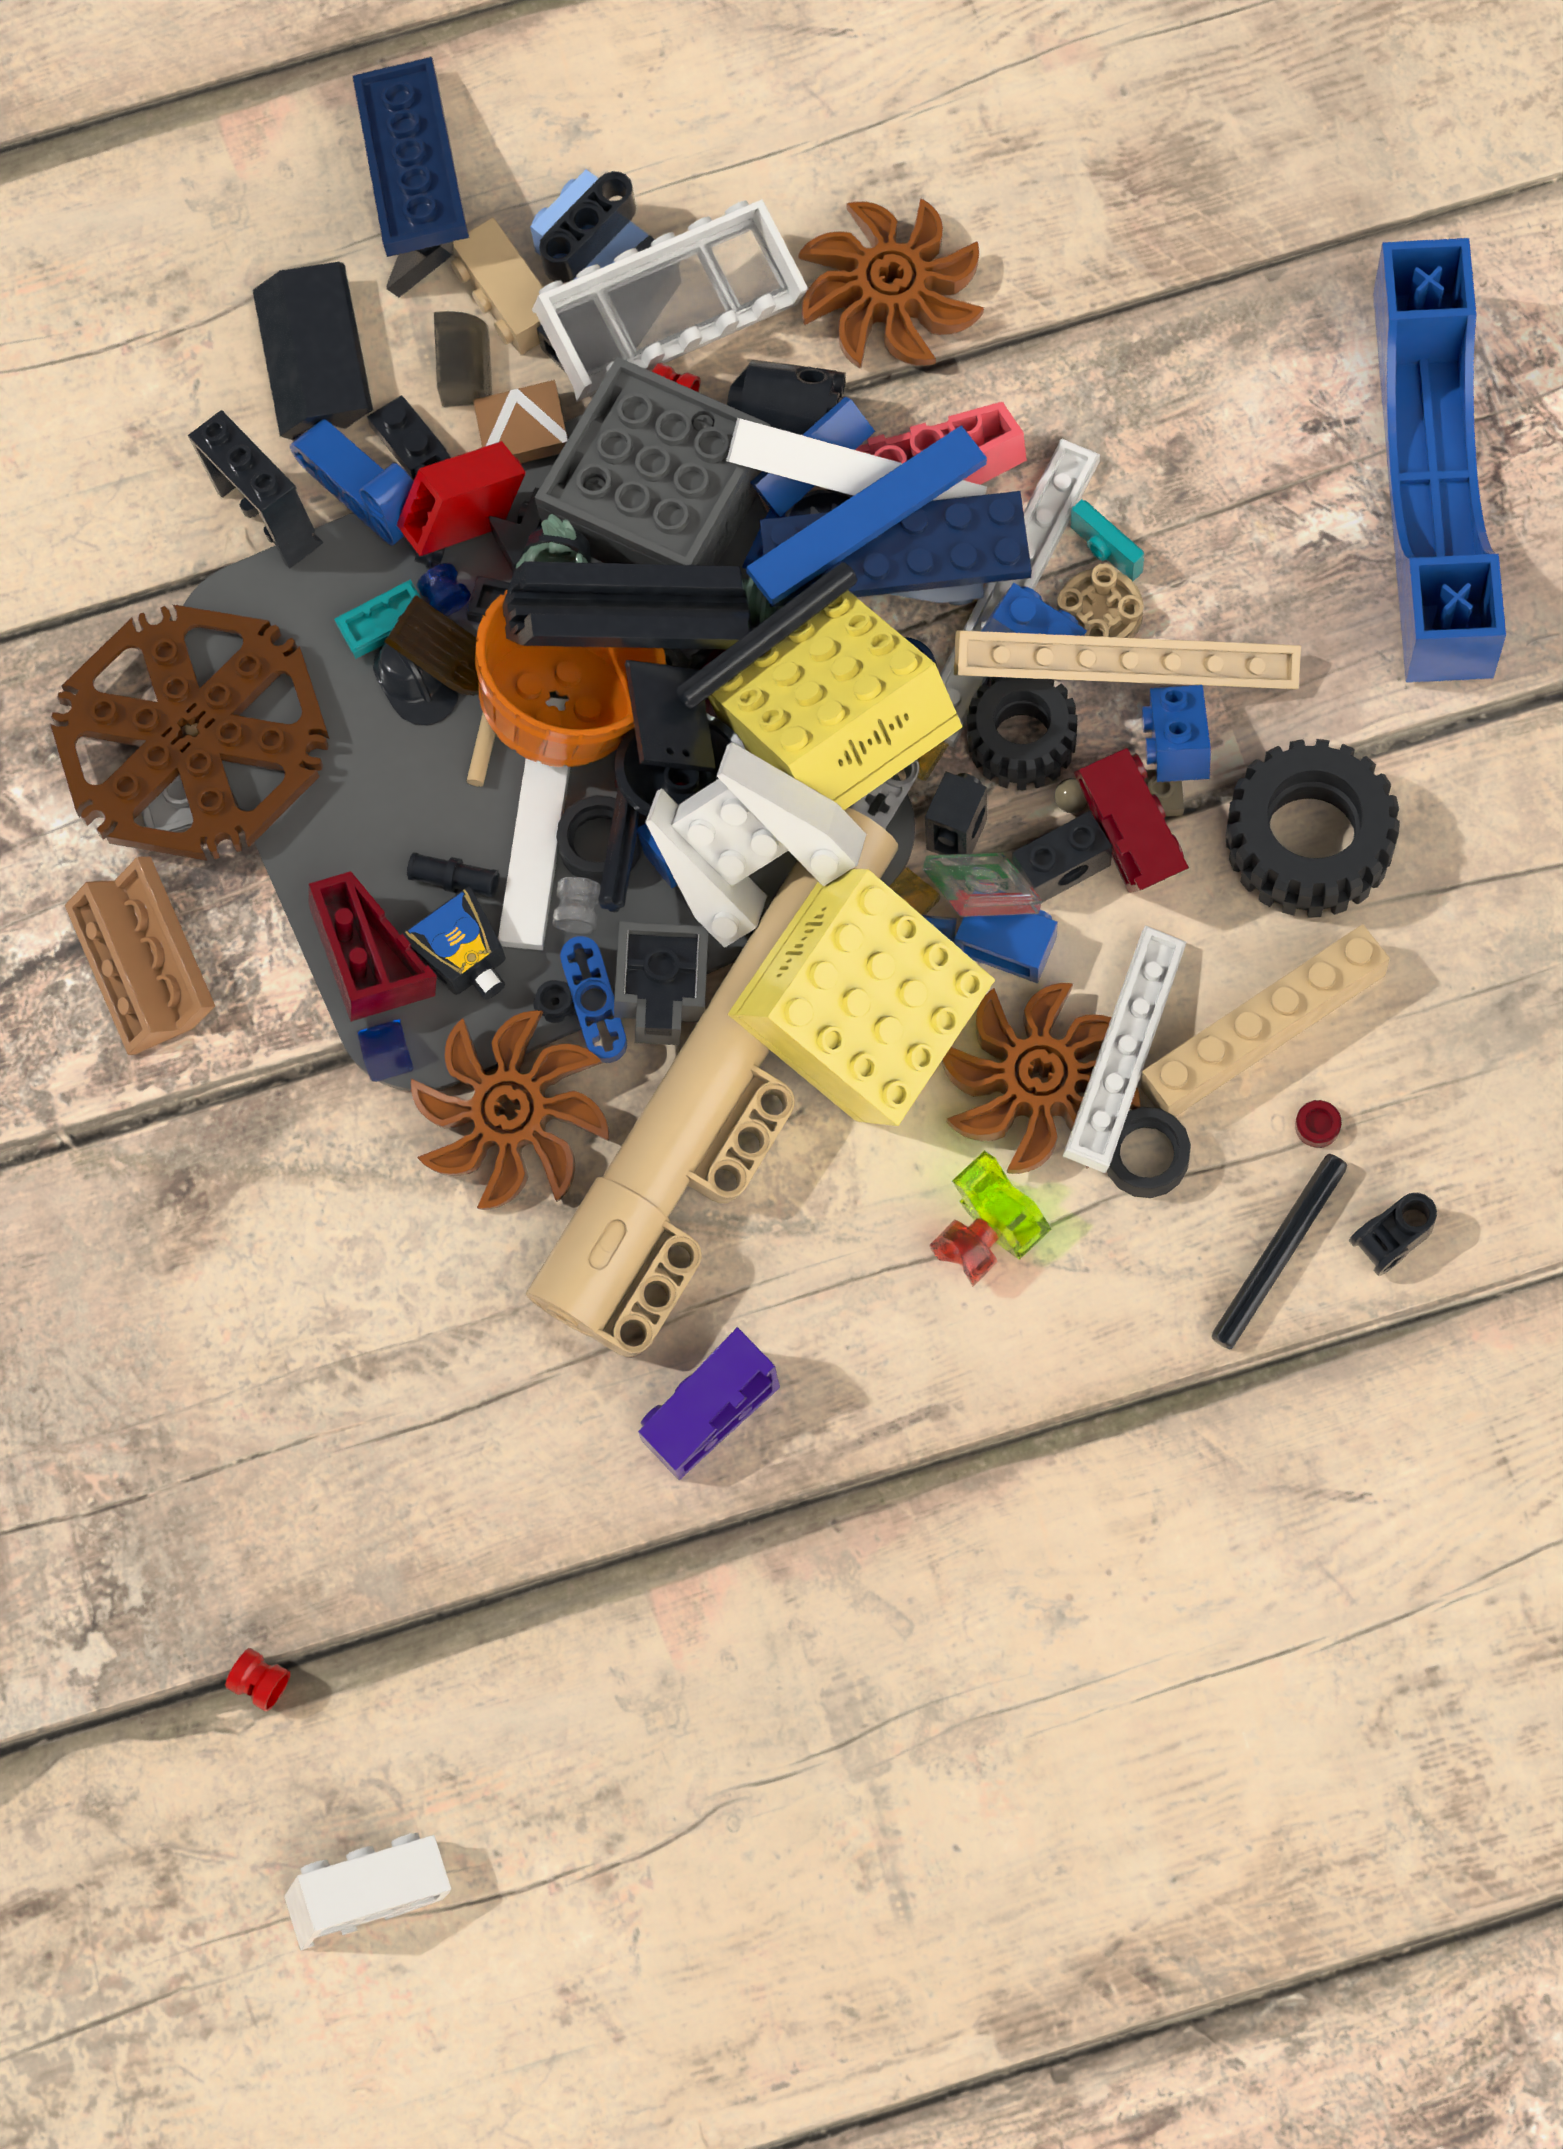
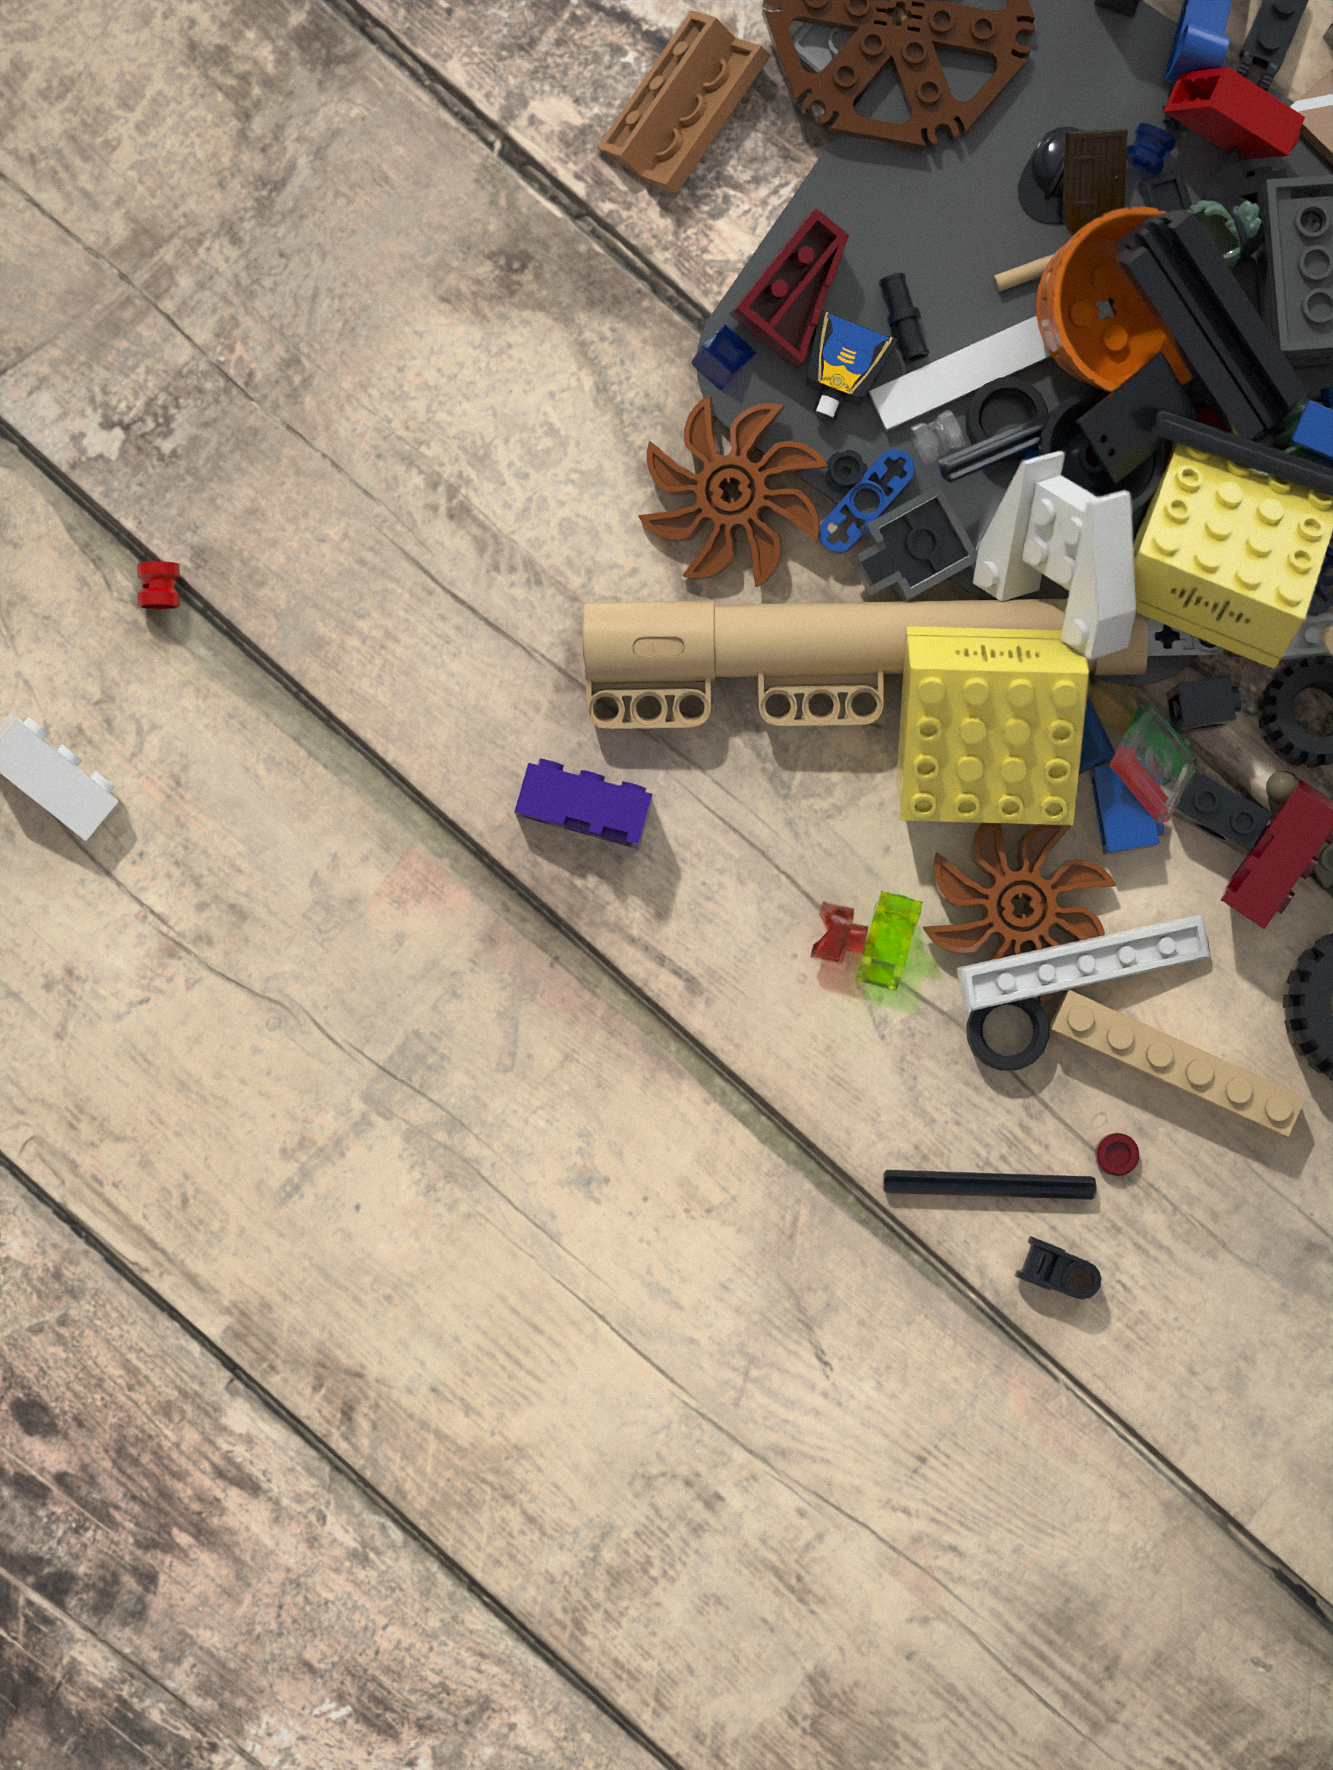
camera: 45 degrees right, 15 degrees up
teal plate [334,579,421,659] -> none

